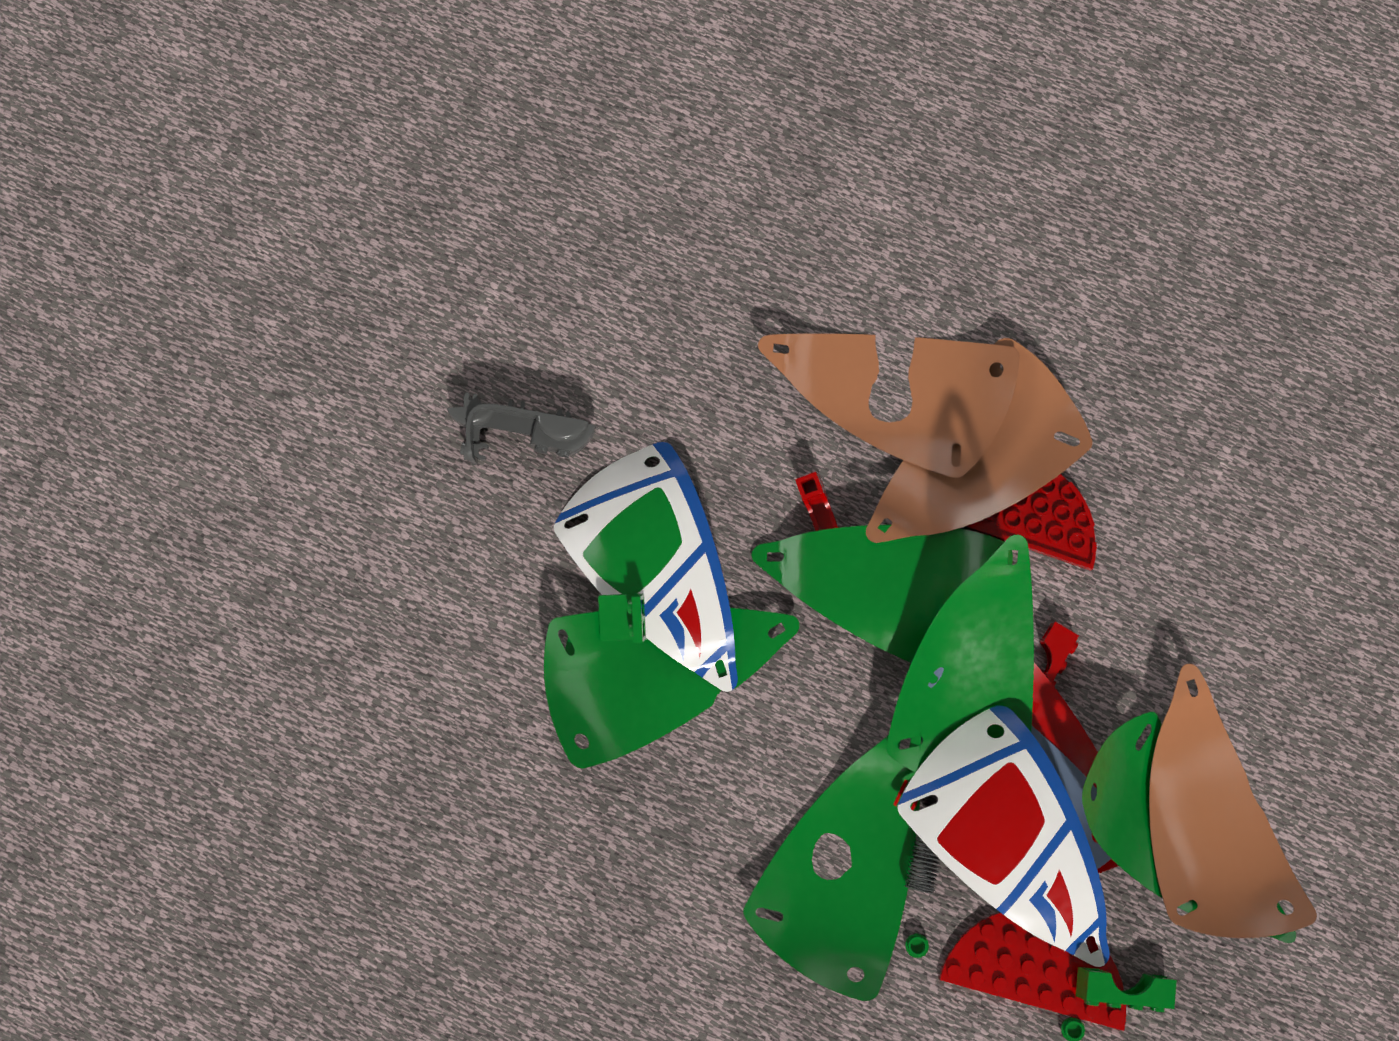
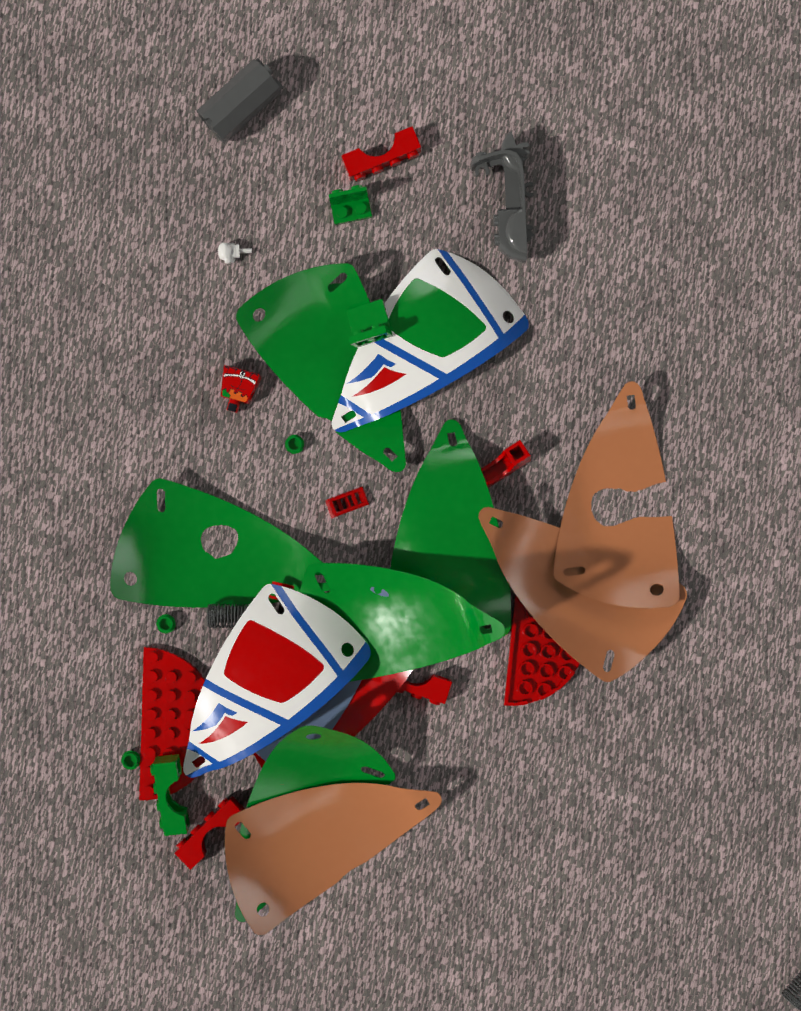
camera: 75 degrees right, 10 degrees up
none -> red arch [174,796,245,870]
none -> dark grey brick [197,58,283,144]
none -> white piece [218,242,252,264]
none -> red torso [221,365,262,413]
none -> green plate [285,435,304,454]
none -> red slope [325,487,369,519]
none -> green bracket [329,185,372,226]
none -> red arch [341,126,421,182]

